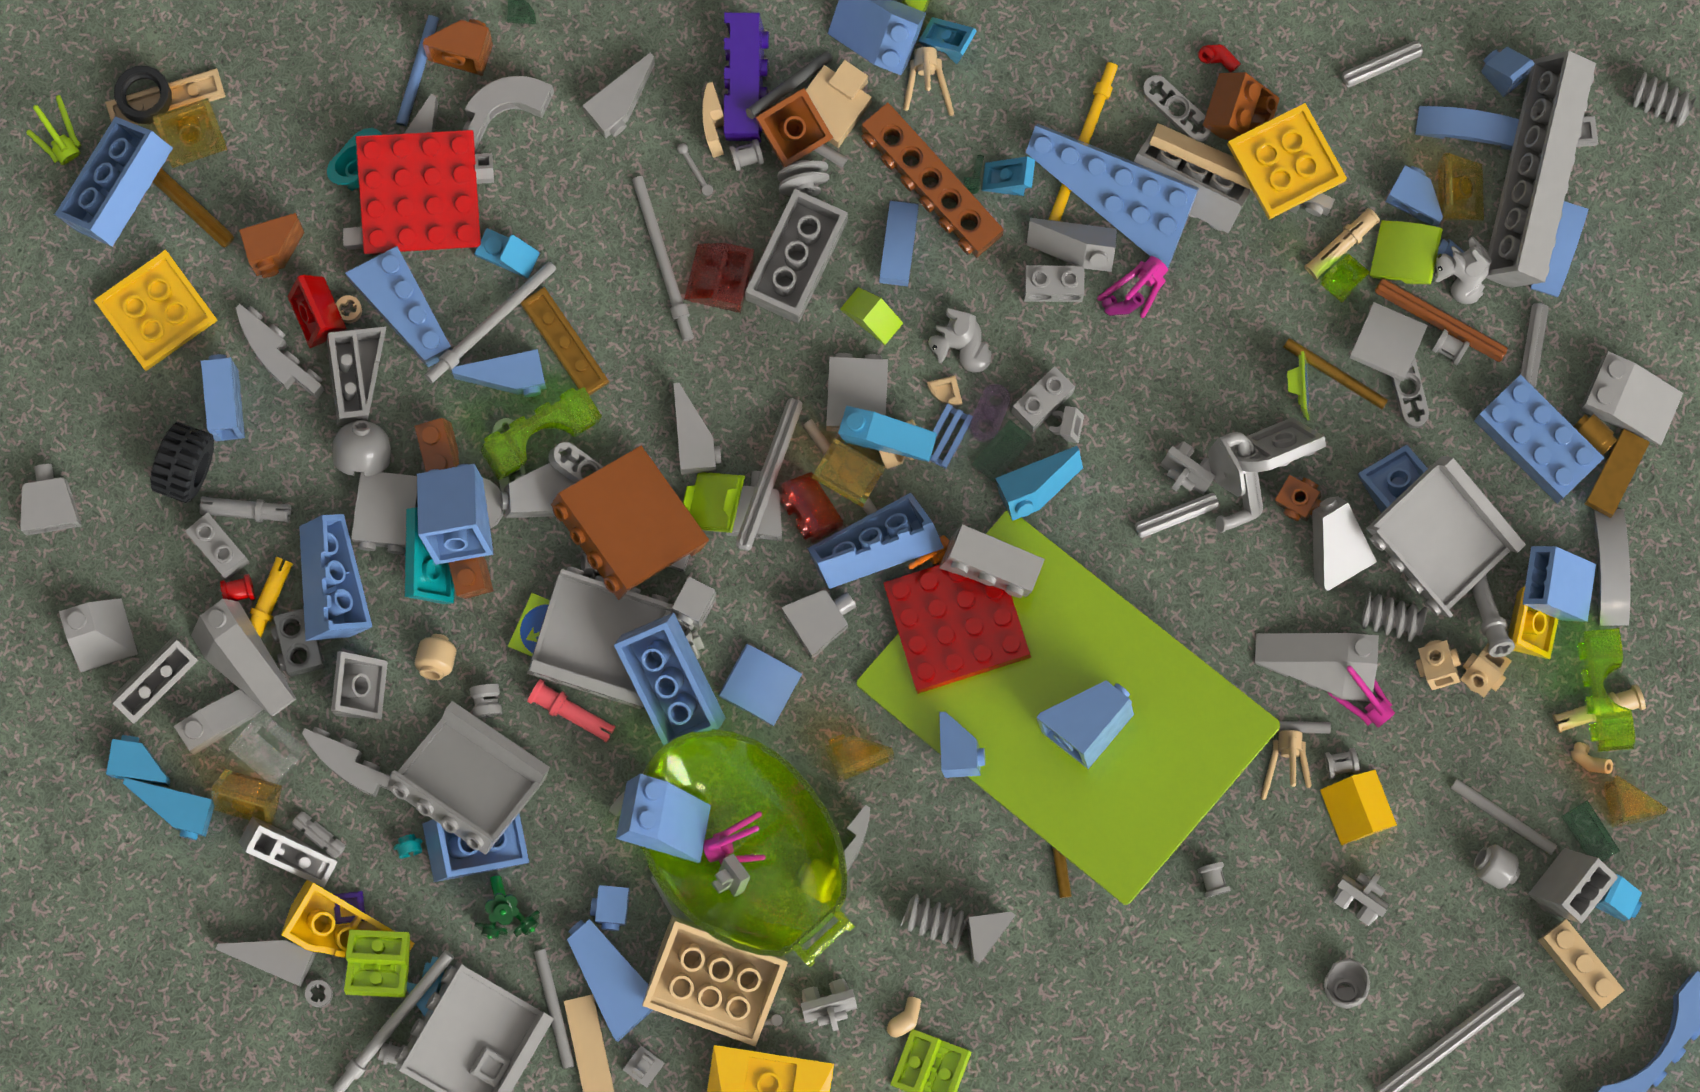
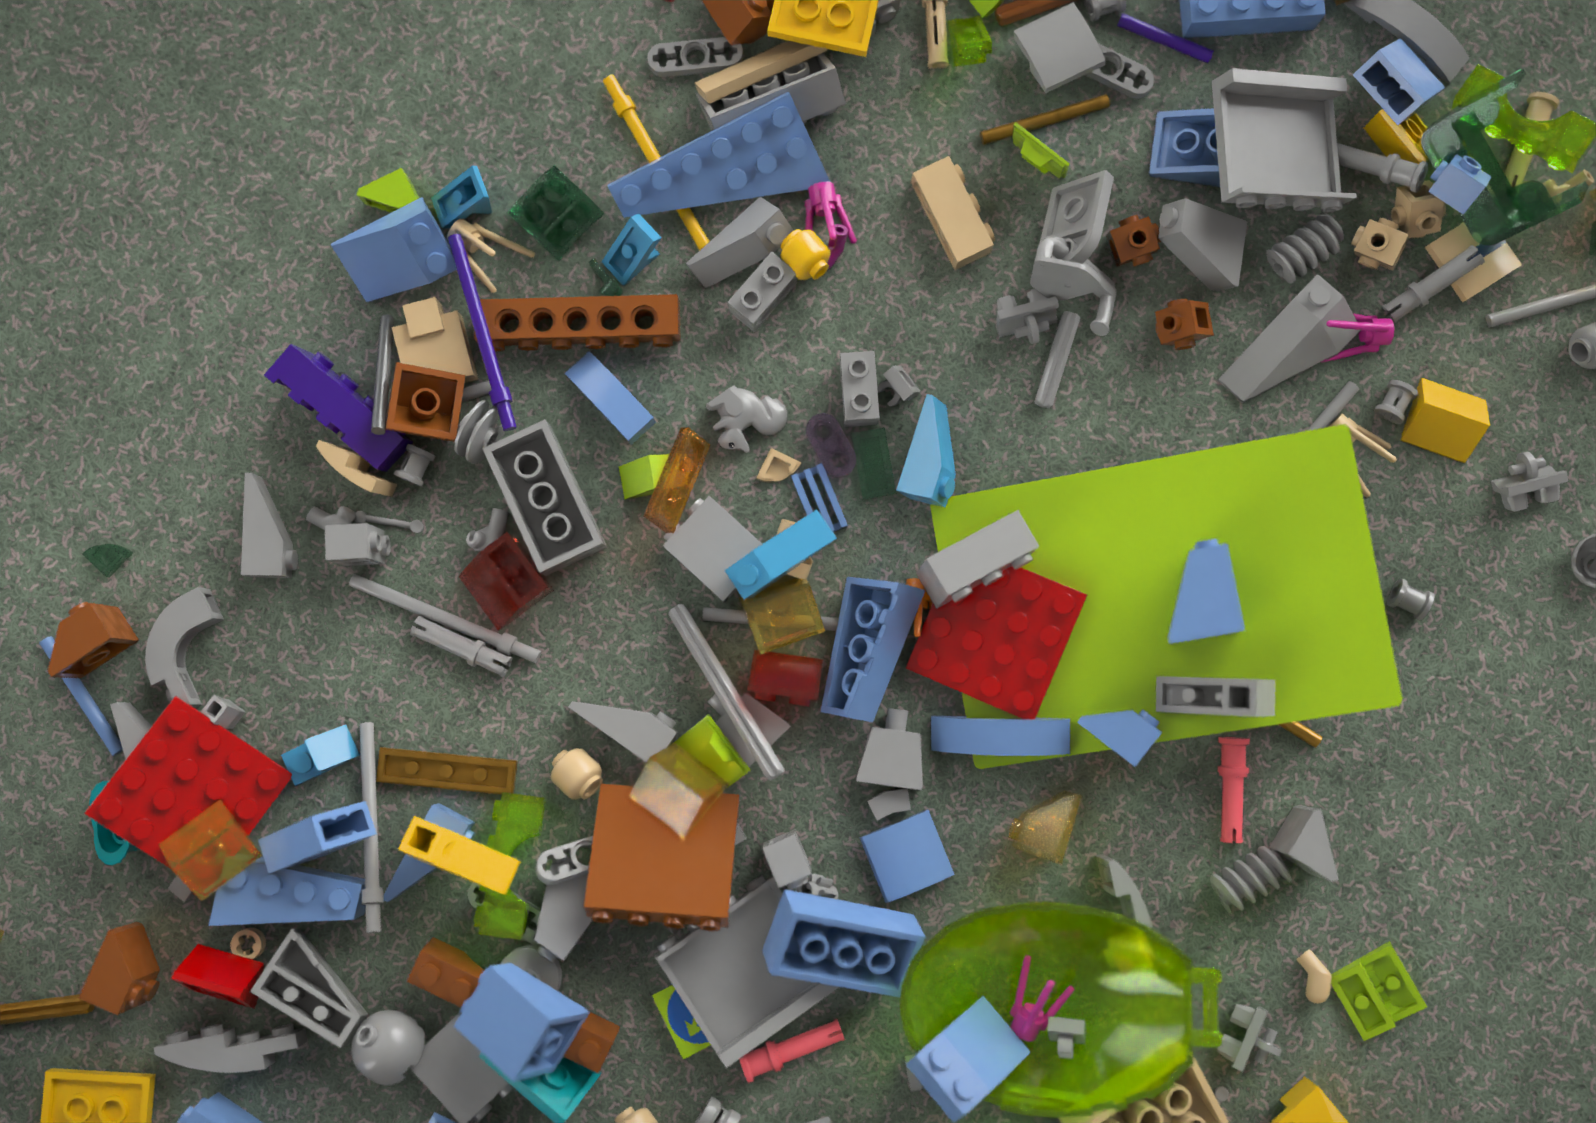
camera: 45 degrees left, 5 degrees up
none -> clear yellow slope [159,800,263,901]
none -> medium blue brick [258,801,377,874]
none -> light grey arm [306,506,356,530]
none -> light grey brick [325,523,391,566]
none -> yellow slope [398,816,520,895]
none -> light grey pin [410,616,513,677]
none -> dark purple bar [448,234,517,431]
none -> light grey arm [466,508,509,551]
none -> clear green slope [507,165,605,262]
none -> tan head [551,748,603,800]
none -> clear yellow slope [630,742,729,839]
none -> clear orange tile [643,427,711,533]
none -> yellow head [780,229,830,280]
none -> light grey piece [867,788,911,821]
none -> tan brick [911,156,995,270]
none -> medium blue slope [931,715,1070,756]
none -> dark purple bar [1117,13,1214,63]
none -> dark orange brick [1155,299,1214,350]
none -> light grey slope [1156,676,1275,717]
none -> coral pin [1217,737,1250,843]
none -> light grey pin [1382,245,1485,323]
none -> clear green windscreen [1421,68,1589,246]
none -> tan slope [1425,210,1522,303]
none -> medium blue brick [1428,154,1491,214]

